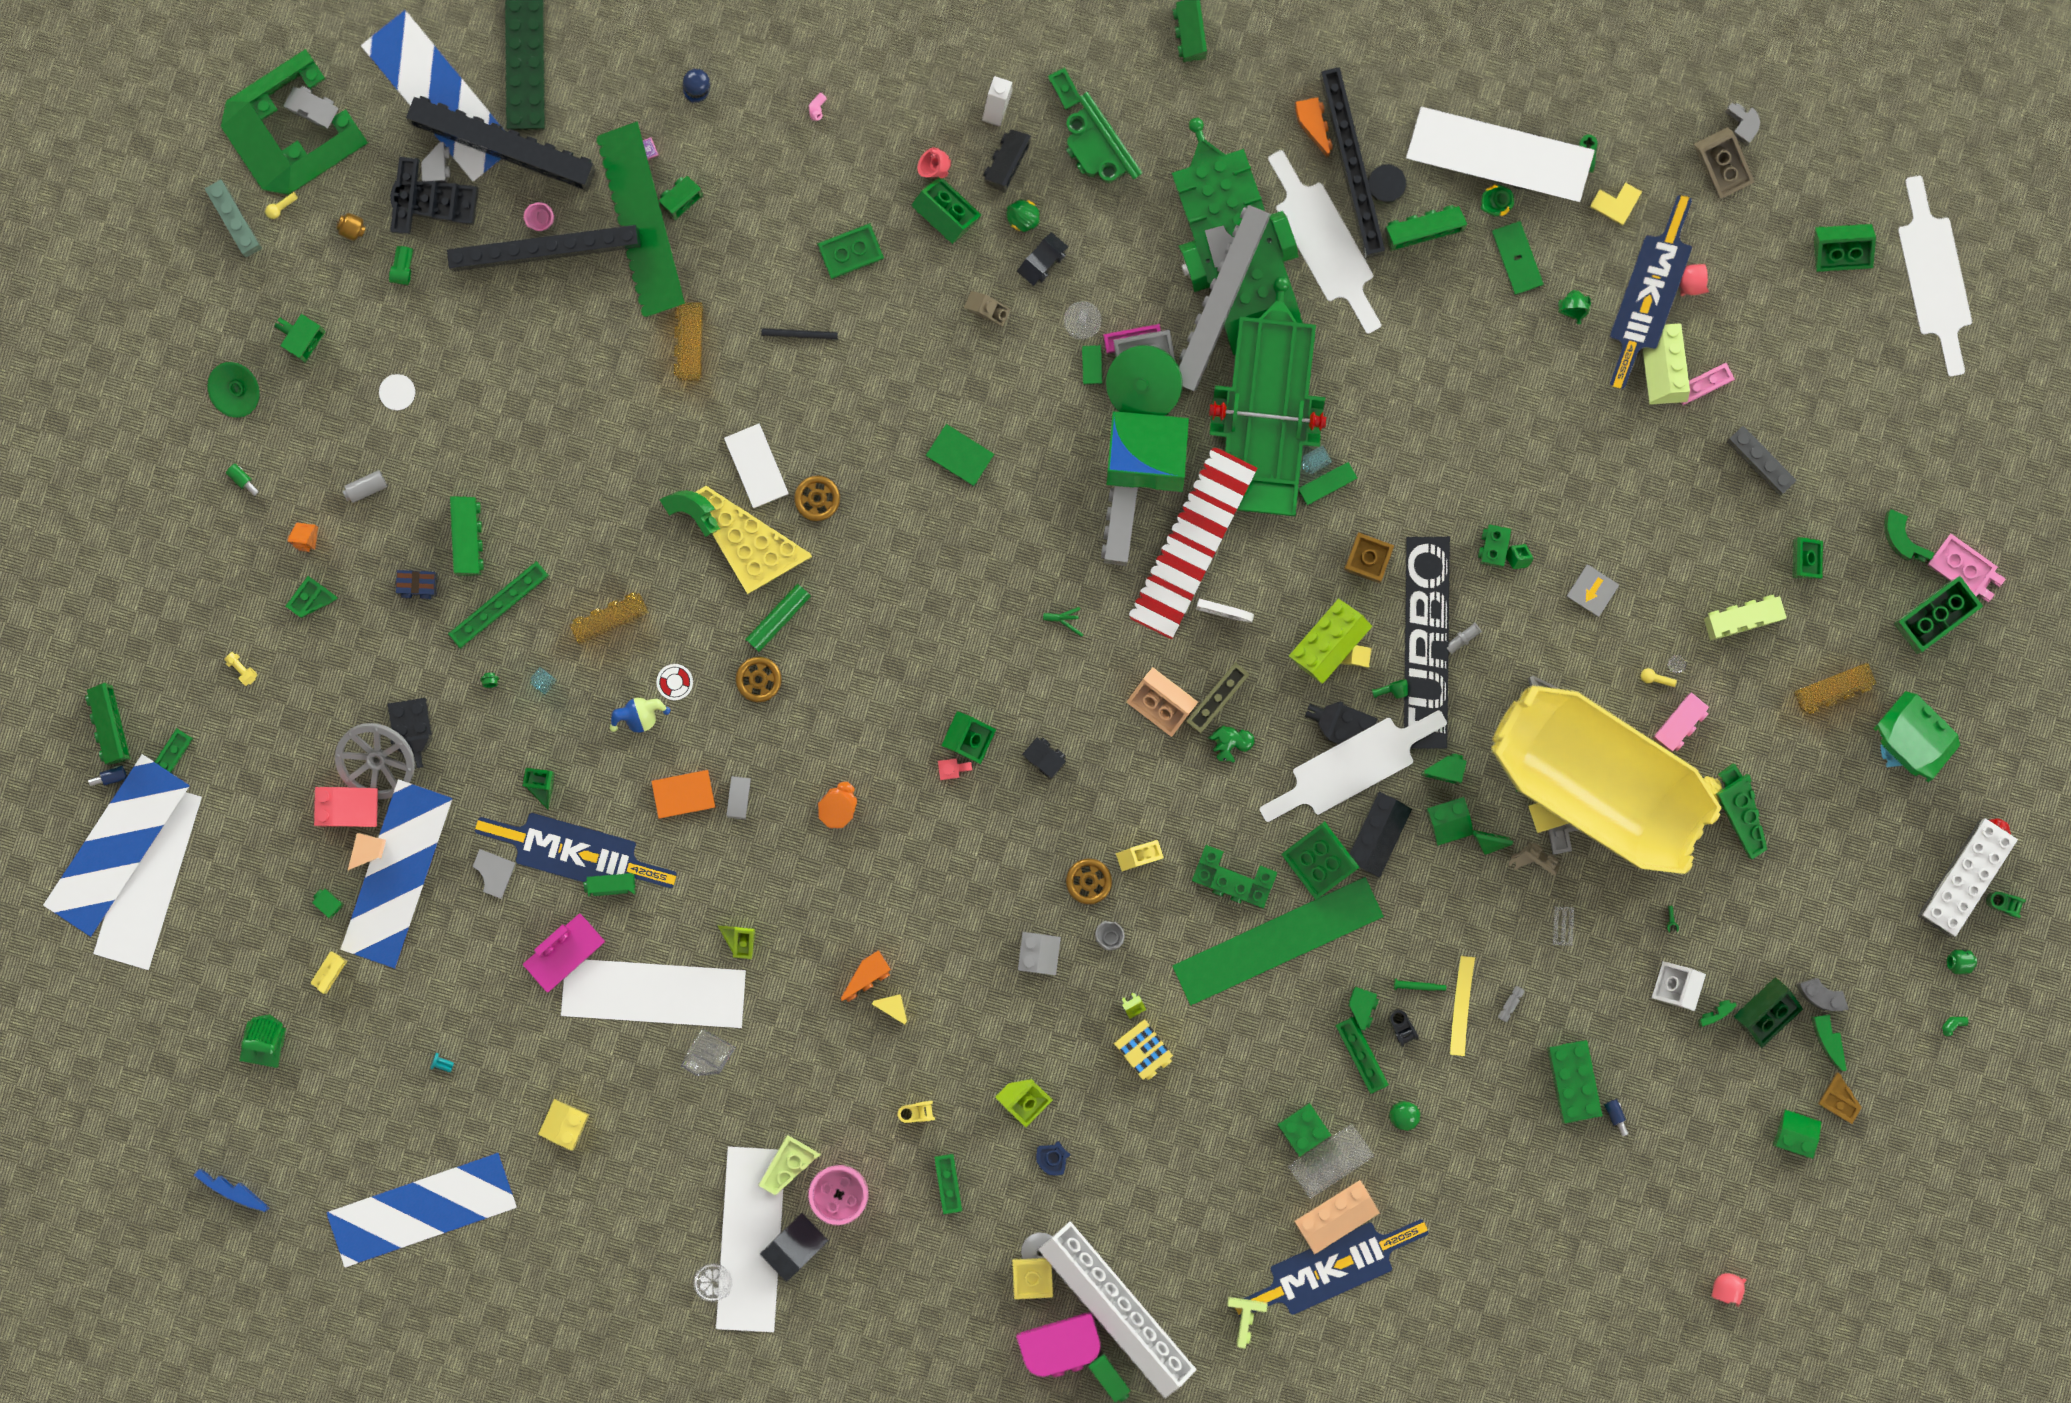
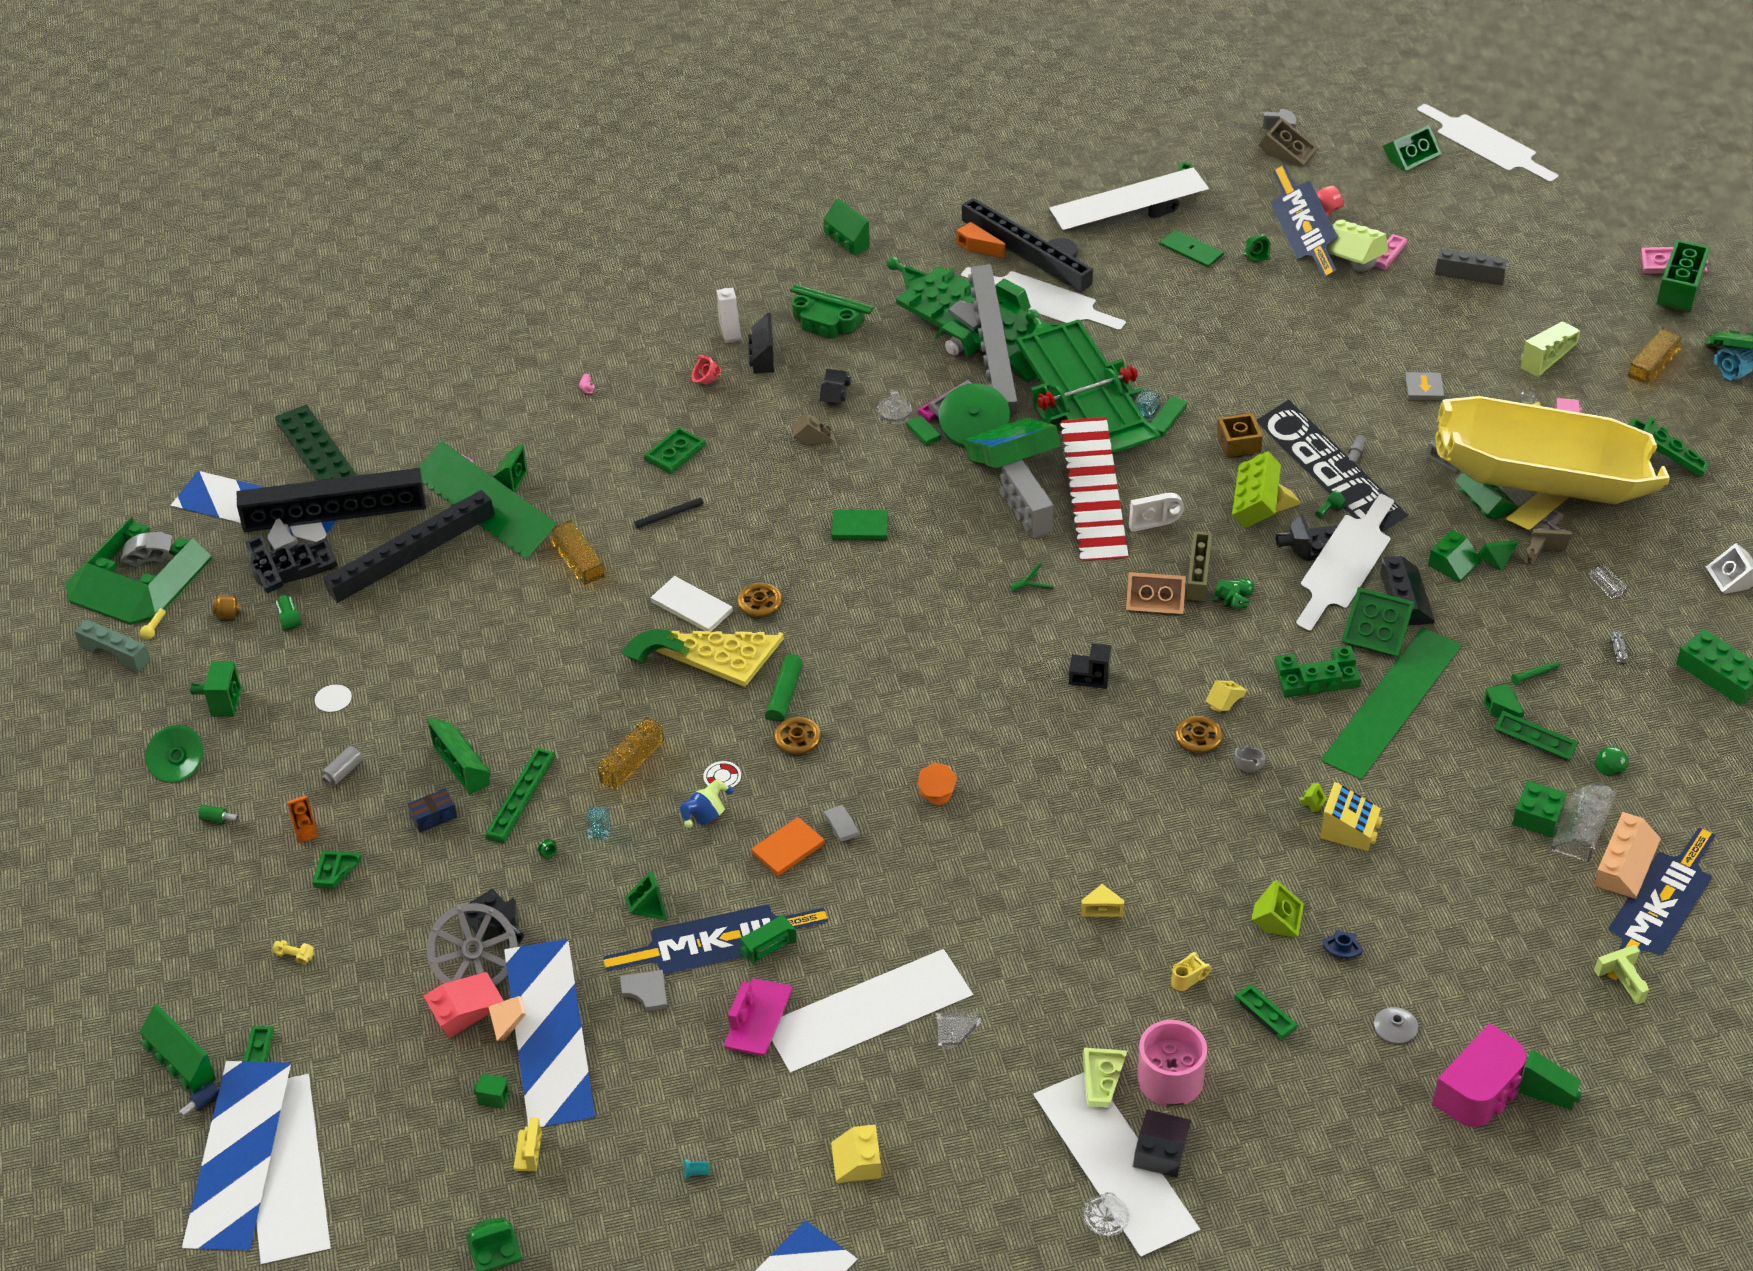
camera: 25 degrees left, 40 degrees down
bright pink hair [523,202,554,231] -> none
dark blue helmet [683,69,710,103] -> none
lime slope [717,925,755,959] -> none
orange slope [841,950,891,1002] -> none
green slope [911,178,982,244] -> none
coral plate [938,758,972,780] -> none
green slope [941,711,996,764] -> none
green hair [1006,200,1040,232] -> none
light yellow plate [1013,1258,1053,1299] -> none
light grey slope [1018,932,1061,975] -> none
white brick [1038,1222,1196,1398] -> none
green plate [1048,67,1081,111] -> none
green slope [1384,205,1467,251] -> none
black piece [1388,1009,1419,1047] -> none
green slope [1421,753,1467,785] -> none
light yellow sticker [1450,956,1475,1056] -> none
green brick [1478,524,1511,568] -> none
green hair [1481,184,1514,217] -> none
green slope [1506,544,1534,569] -> none
light yellow tile [1590,183,1642,226] -> none
green hand [1666,906,1679,933] -> none
green slope [1792,537,1823,579] -> none
green arch [1884,509,1934,563] -> none

